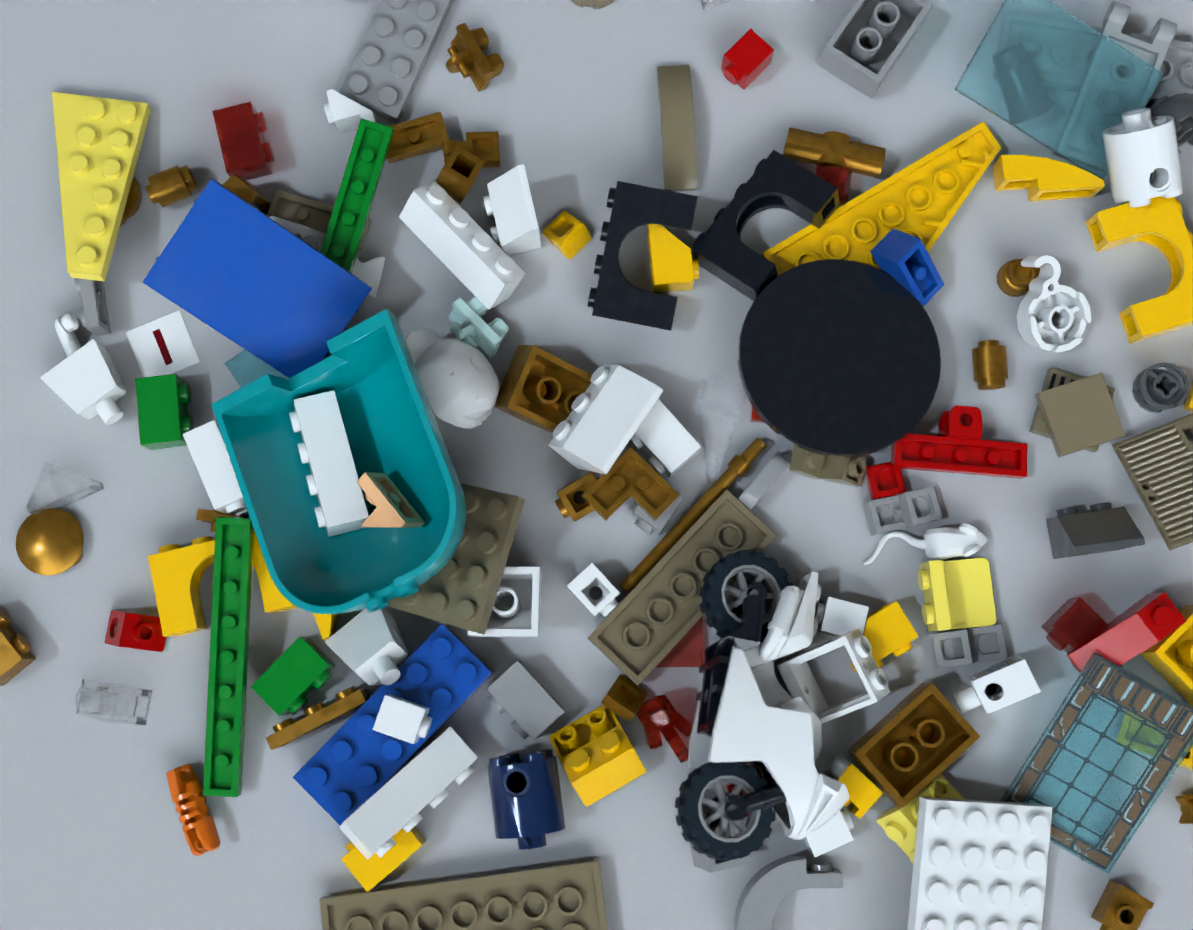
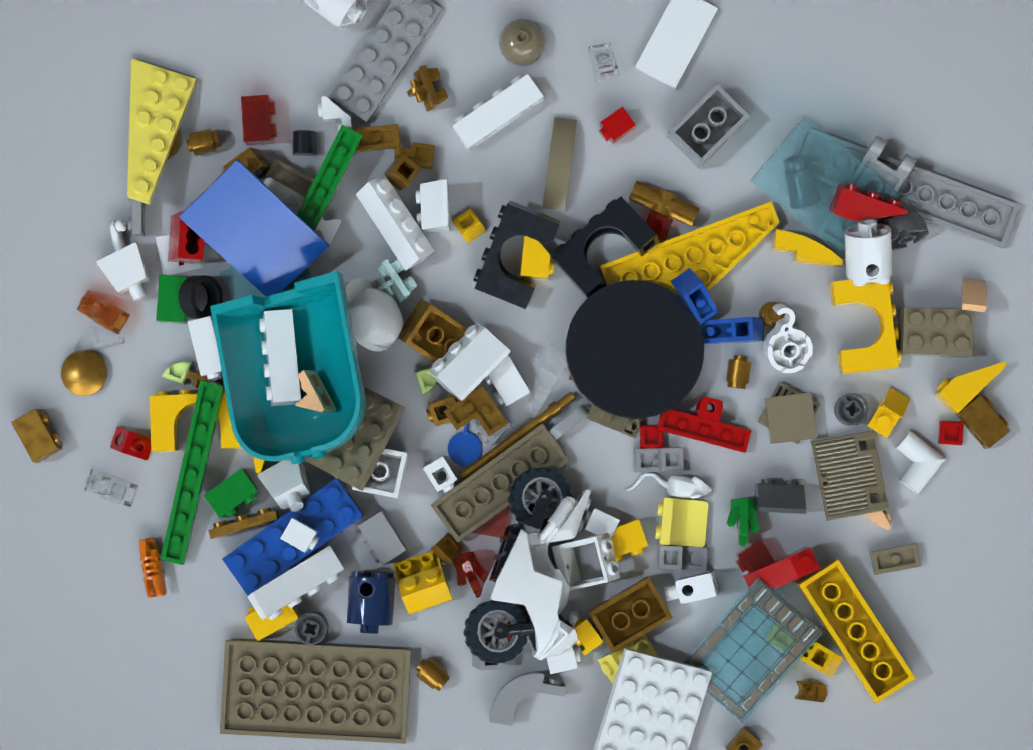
camera: 15 degrees right, 5 degrees up
none -> clear orange slope [76,290,130,334]
none -> yellowish green tile [162,361,193,385]
none -> red piece [168,211,204,264]
none -> black tyre [178,275,223,319]
none -> black brick [292,130,316,156]
none -> dark grey wheel [295,612,329,645]
none -> pearl gold brick [415,658,450,691]
none -> yellowish green tile [416,367,437,394]
none -> blue piece [448,423,482,466]
none -> white brick [452,74,544,152]
none -> blue slope [699,317,764,344]
none -> green rock [726,498,760,547]
none -> red slope [829,182,908,221]

